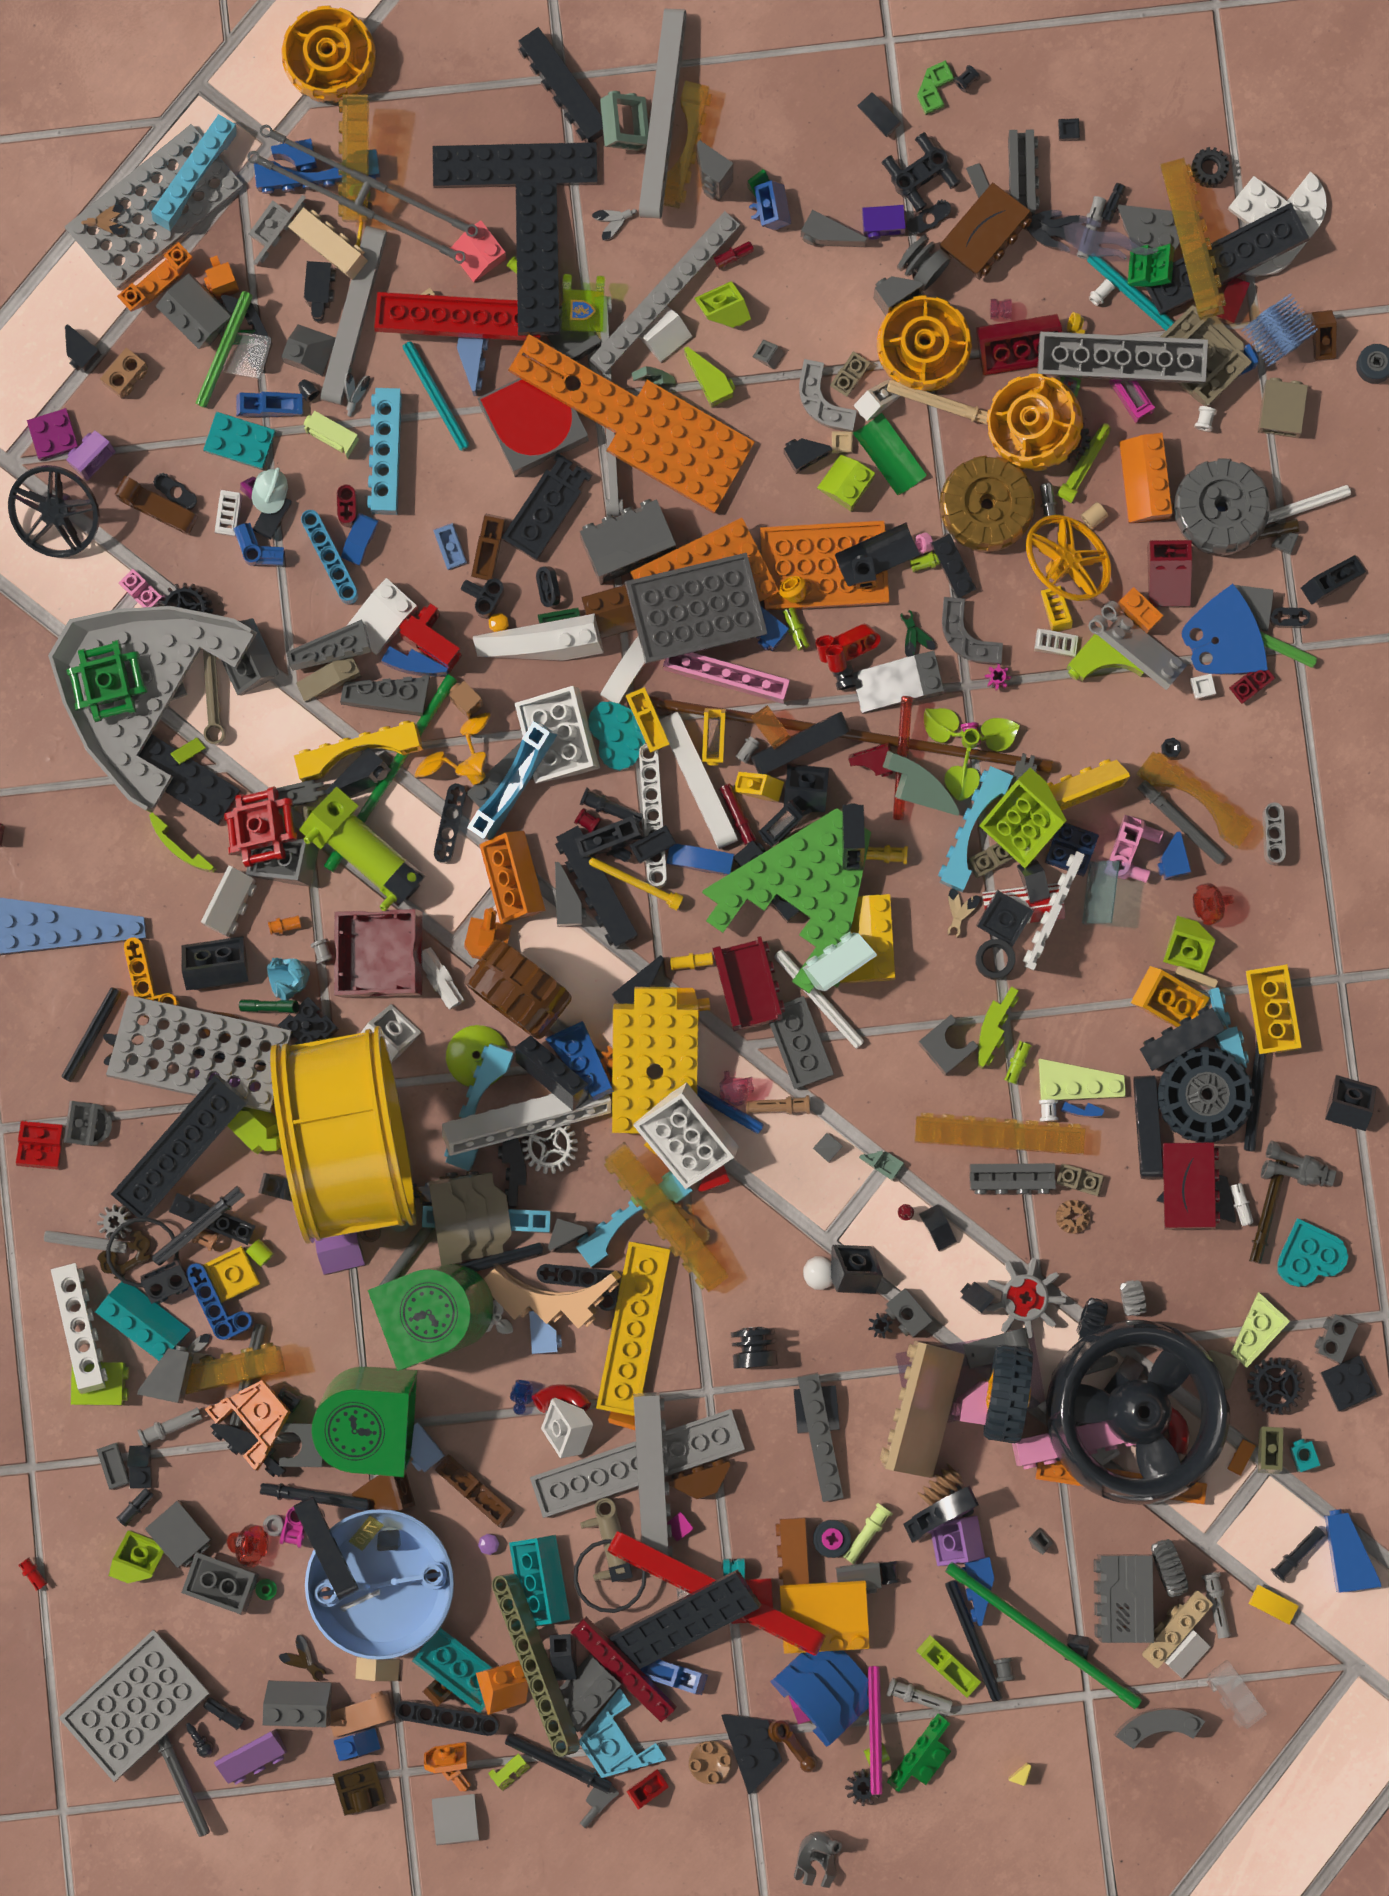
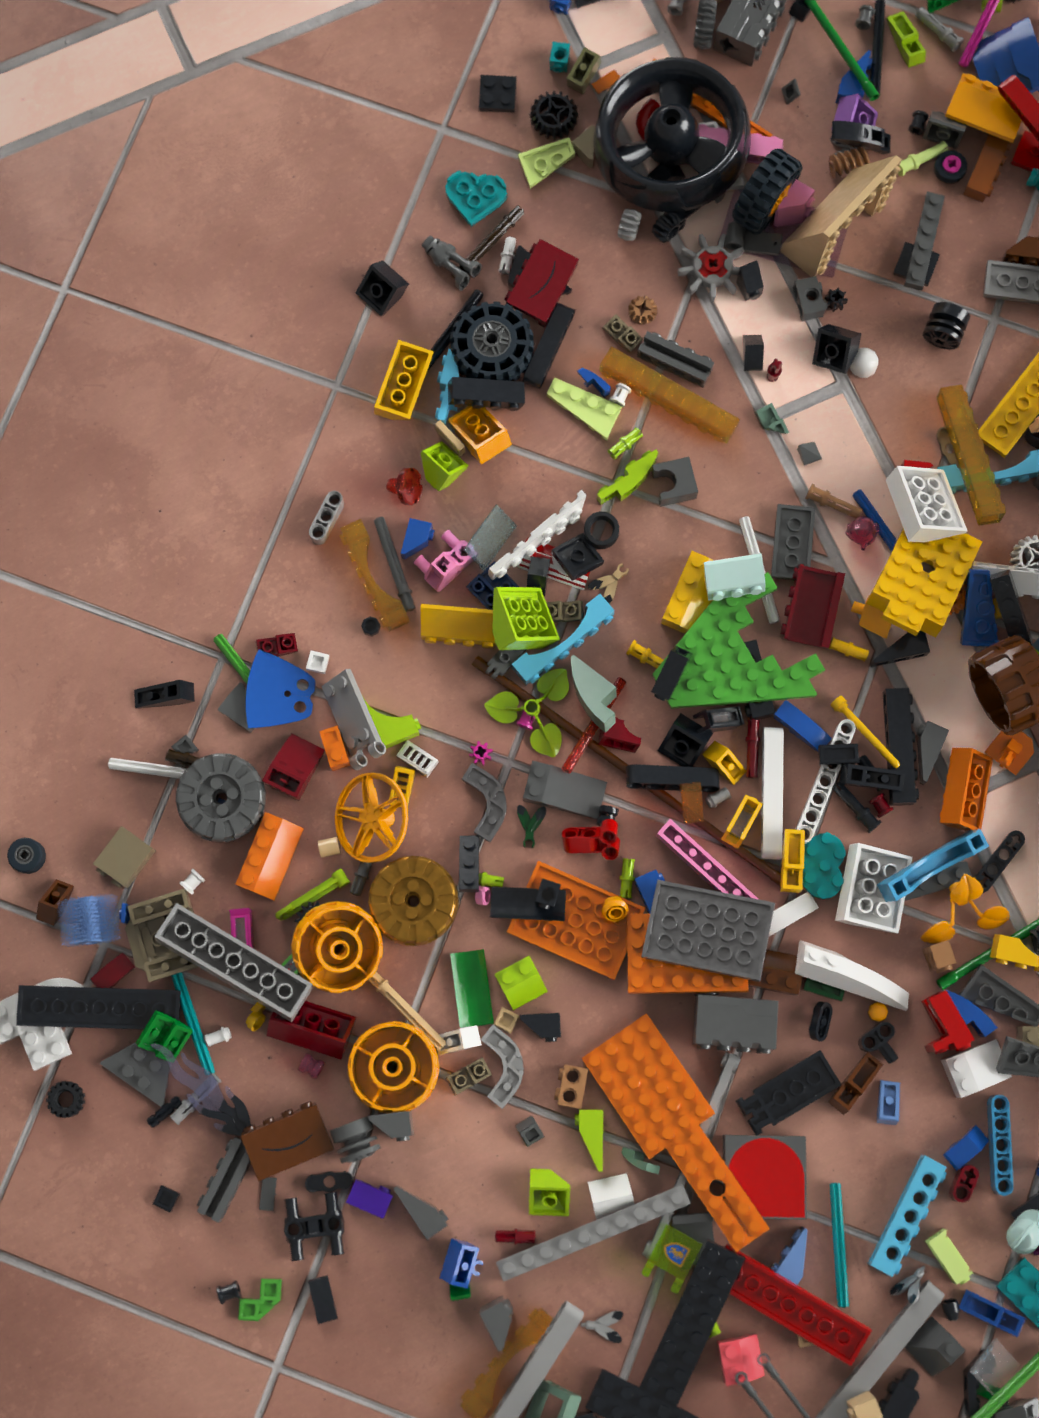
camera: 155 degrees left, 5 degrees down
clear yellow brick [1160,157,1226,320] -> none
black beam [1270,607,1310,628] -> none
dark grey brick [1314,1314,1358,1364] -> none
none -> medium nougat brick [554,1065,588,1109]

